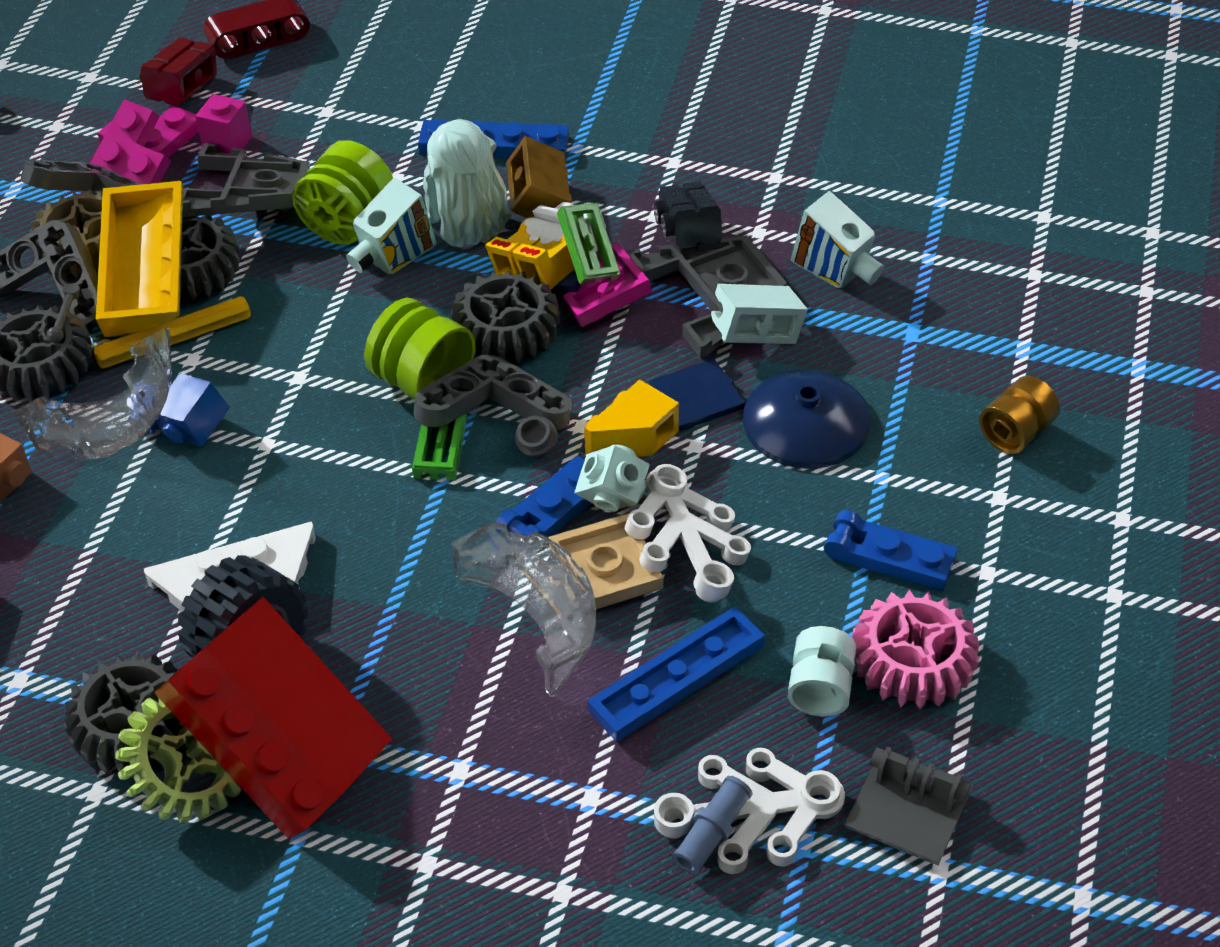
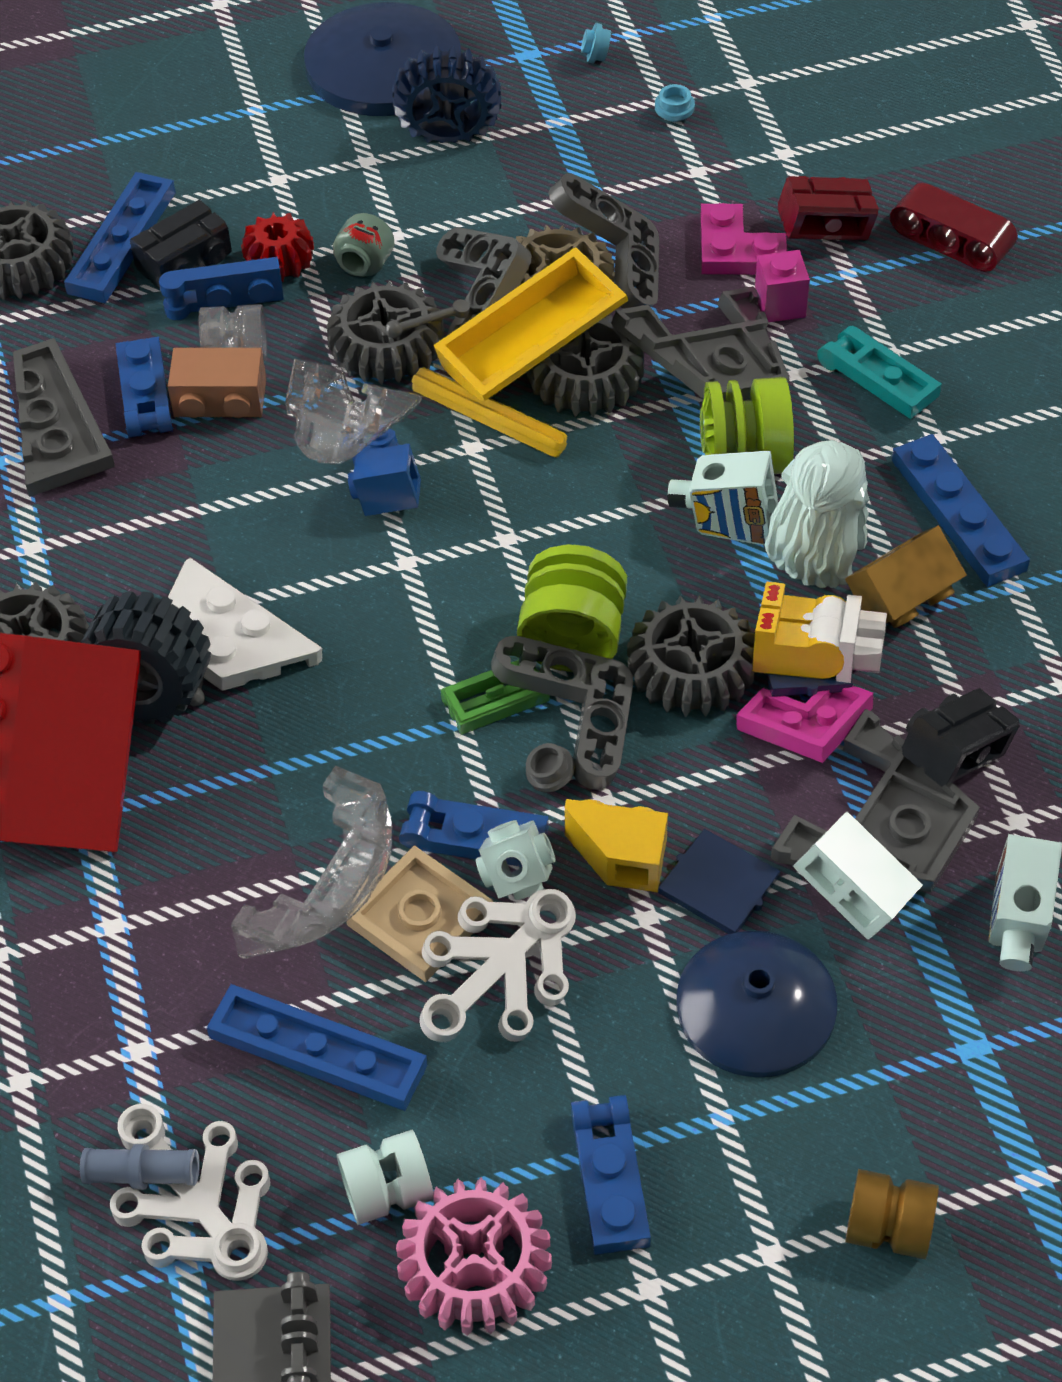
camera: 60 degrees right, 5 degrees up
dark pink plate [90,99,171,184] -> none
bright green tile [557,203,620,285] -> none
none -> teal plate [817,326,942,419]

